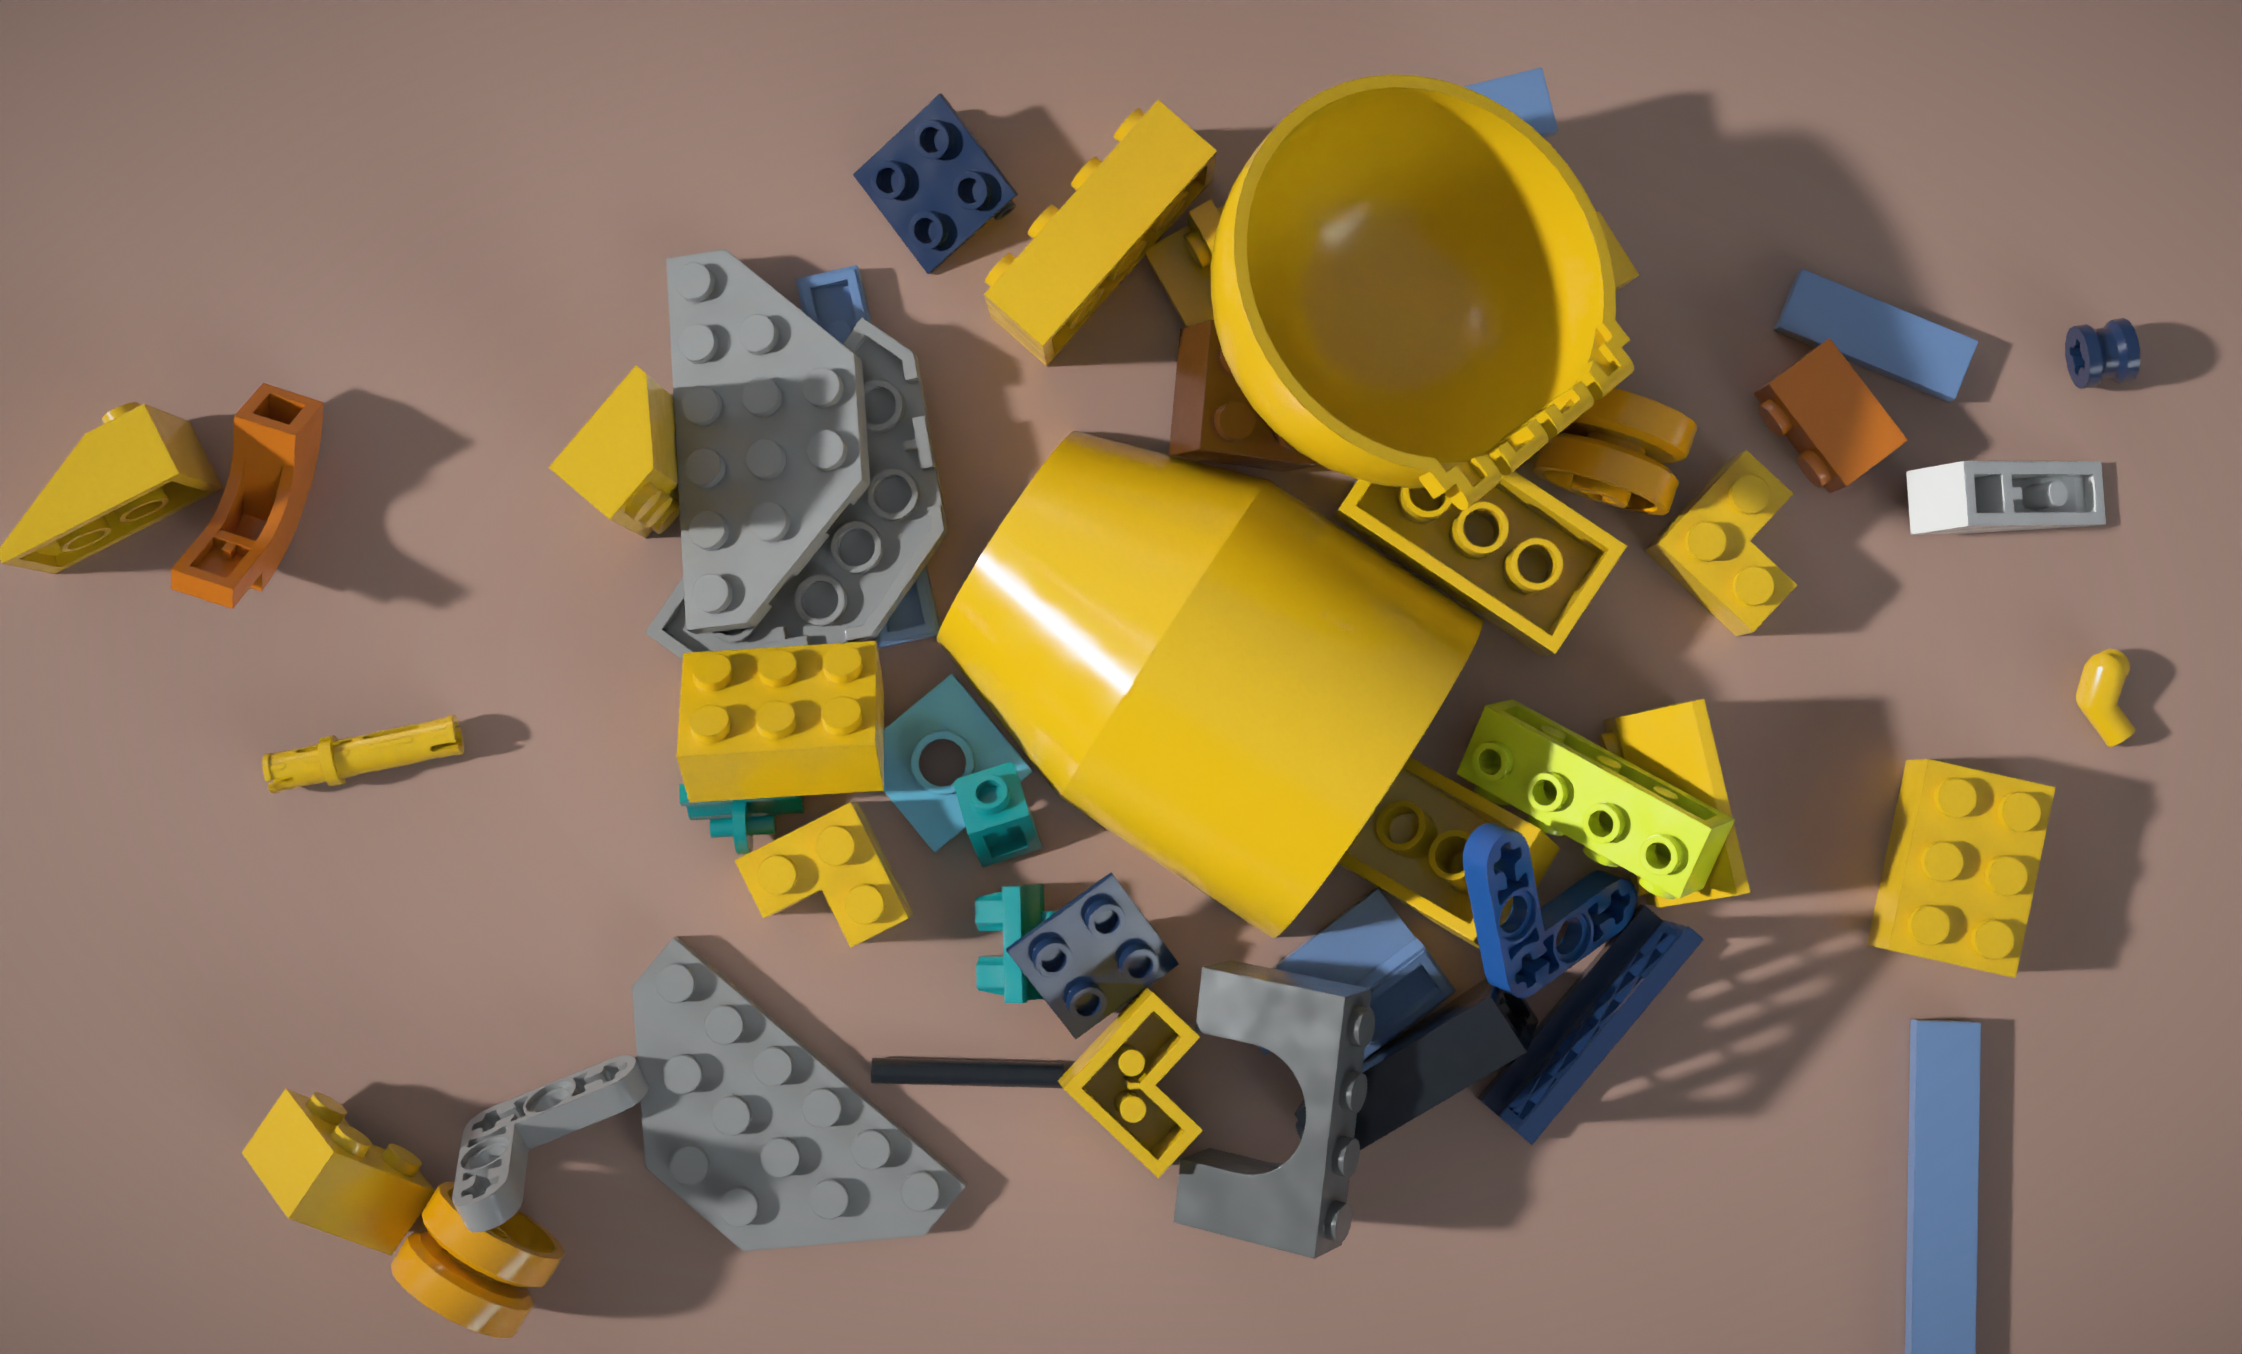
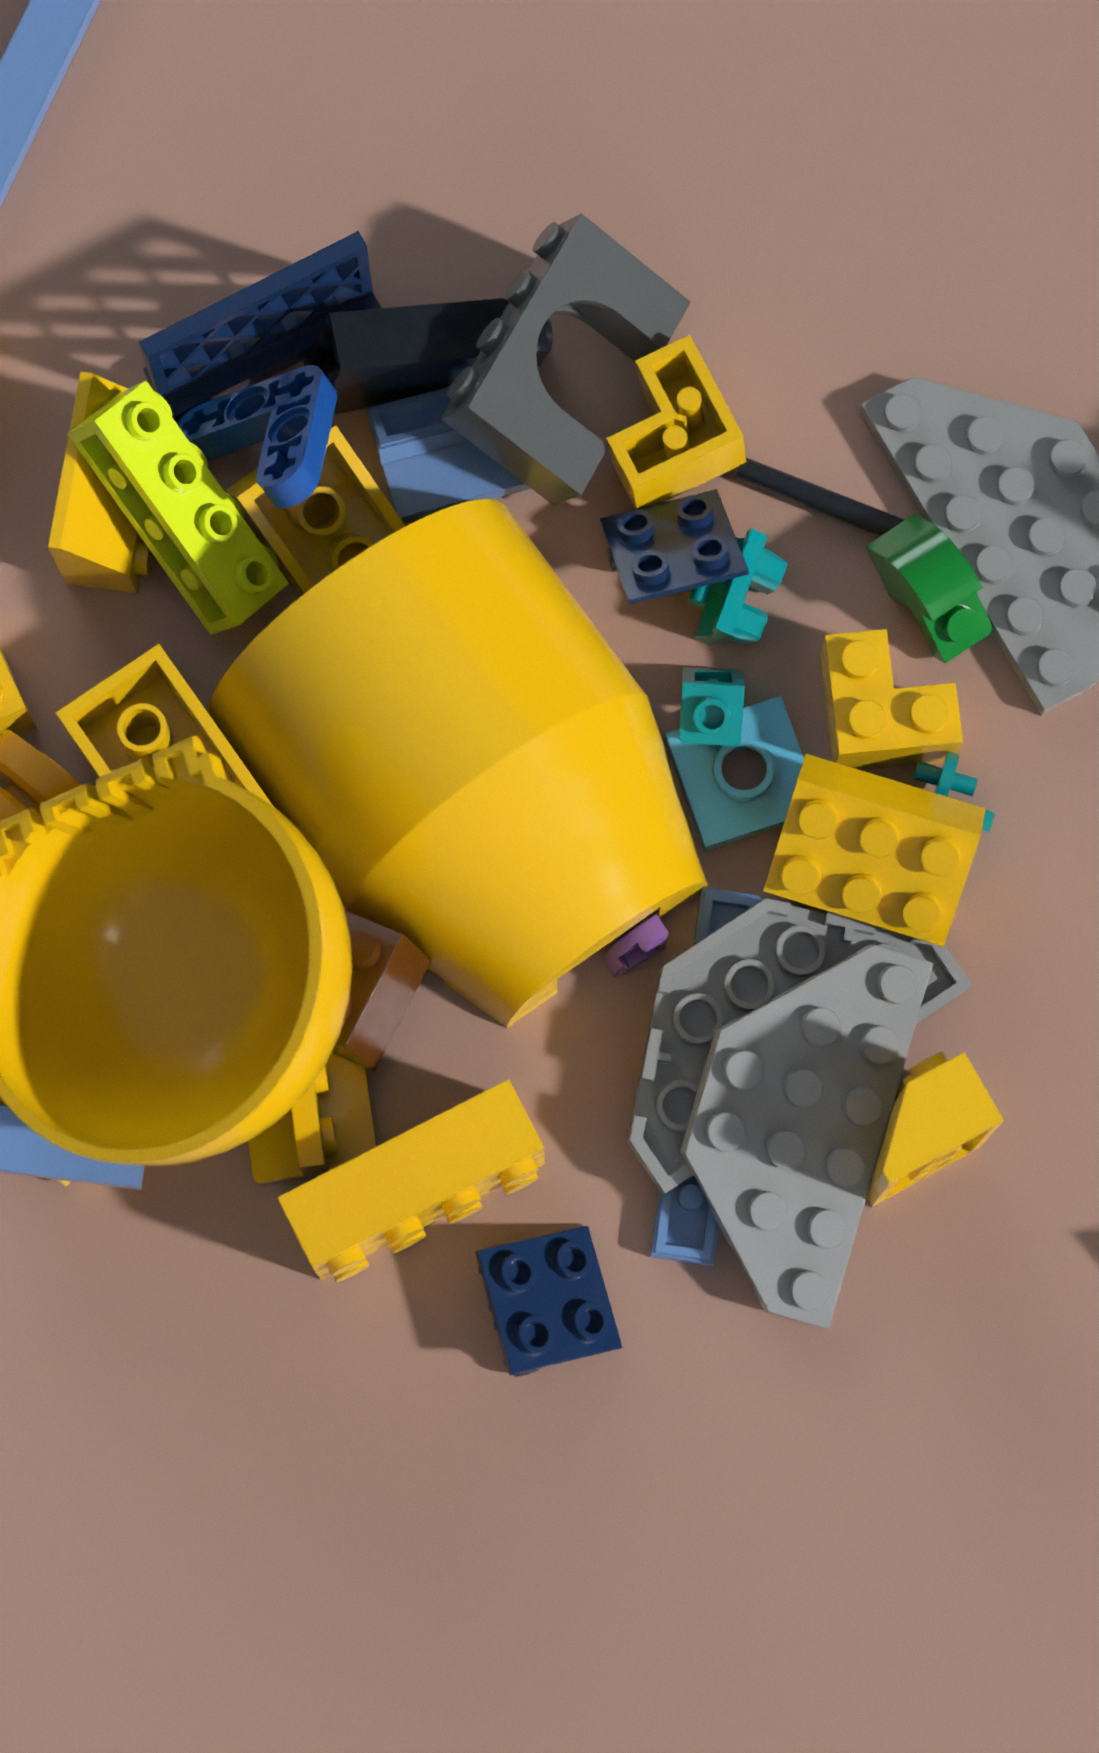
camera: 160 degrees left, 10 degrees down
none -> medium lavender tile [603,914,668,977]
none -> green brick [865,514,995,664]

